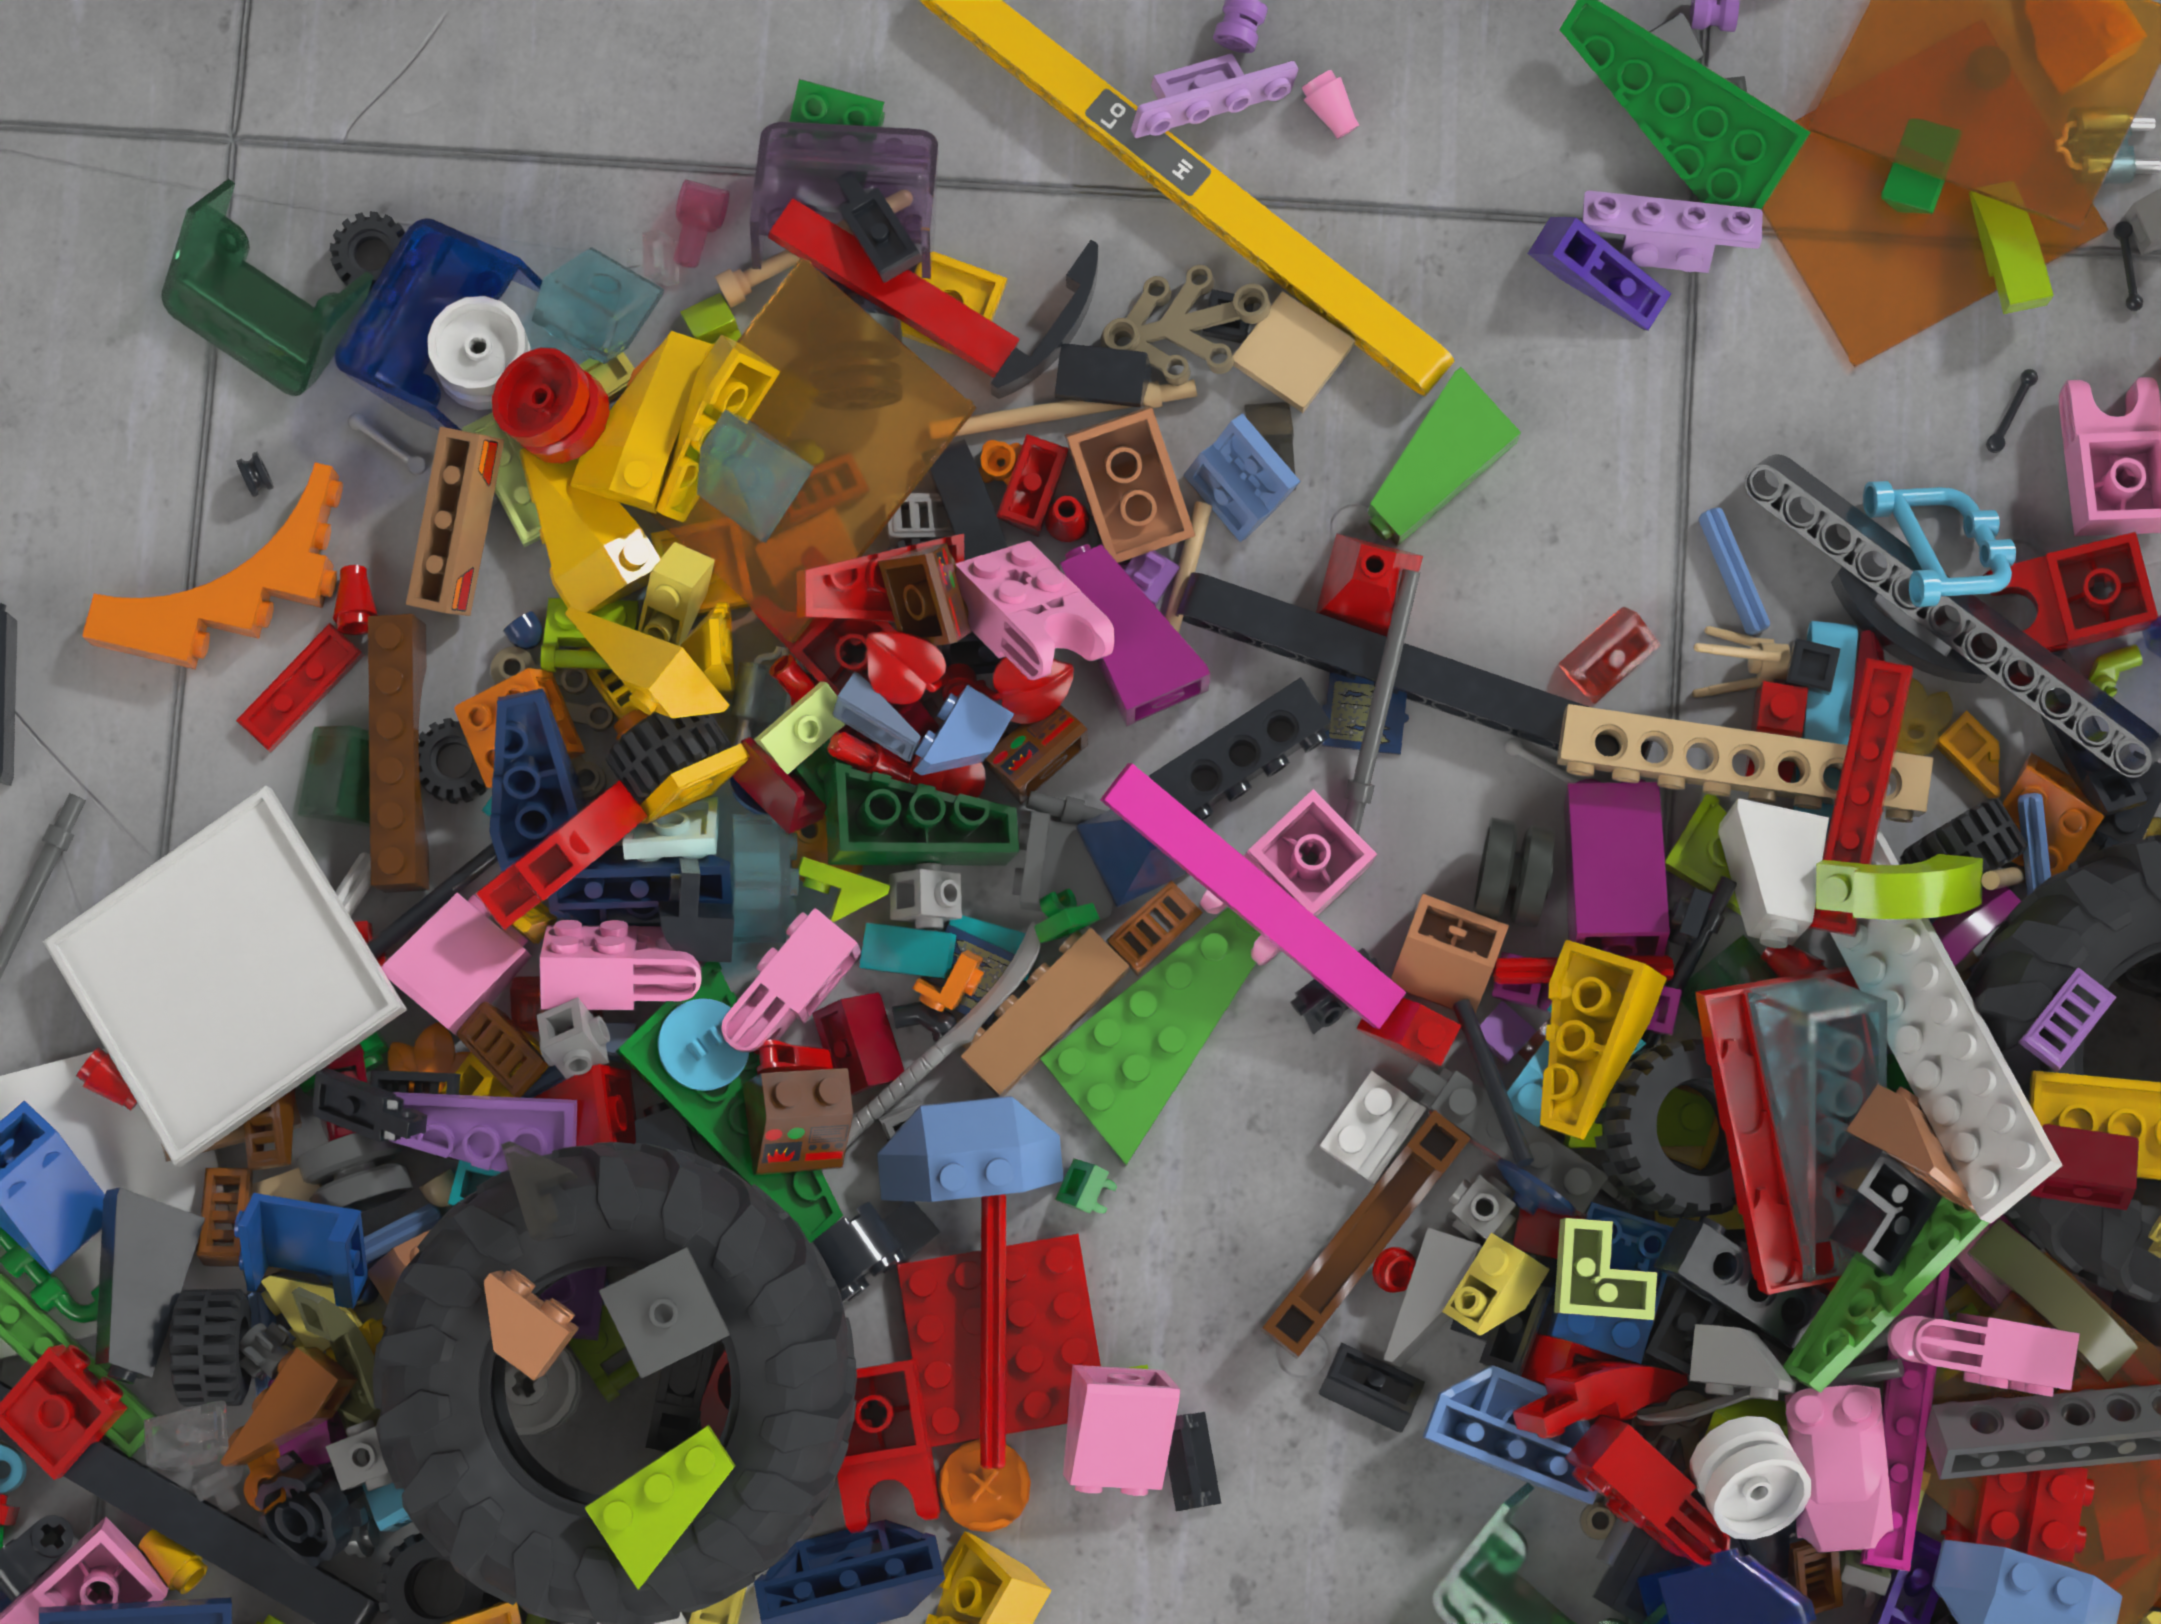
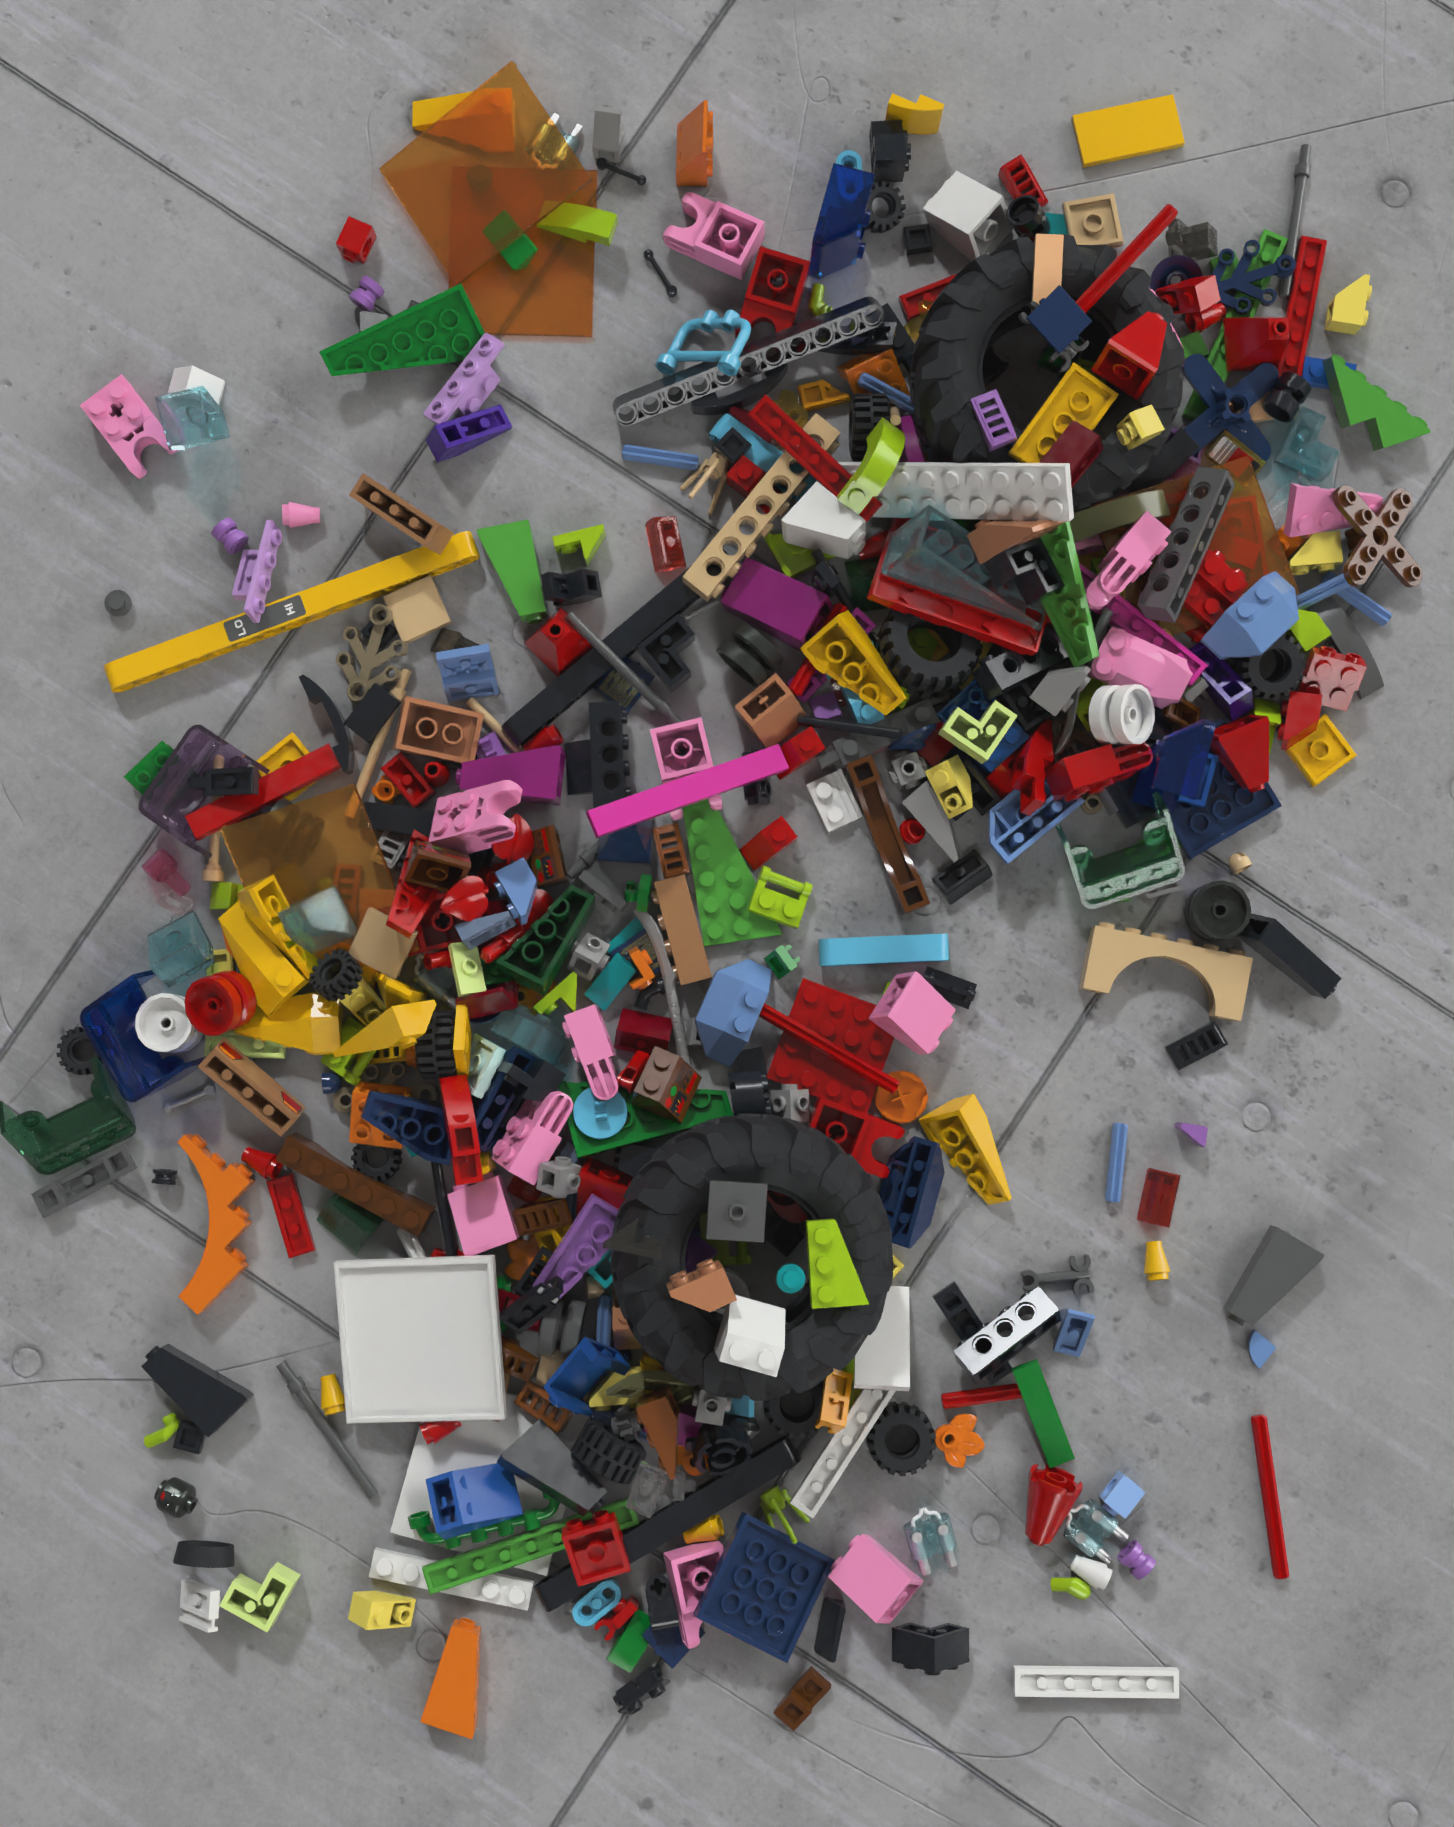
camera: 60 degrees left, 5 degrees up
none -> dark grey slope [31,1144,137,1218]
none -> black tyre [310,949,363,1002]
none -> yellow cone [320,1374,346,1416]
none -> tan tile [348,907,419,979]
none -> medium nougat brick [349,473,454,555]
none -> red cone [523,724,564,751]
none -> black brick [541,569,602,606]
none -> lime slope [552,524,606,566]
none -> black slope [565,740,593,795]
none -> black brick [637,614,695,693]
none -> white slope [714,1294,786,1377]
none -> red slope [739,816,798,871]
none -> lime plate [747,865,813,929]
none -> light grey brick [771,1084,809,1122]
none -> teal plate [776,1264,805,1293]
none -> medium azure beam [818,934,949,966]

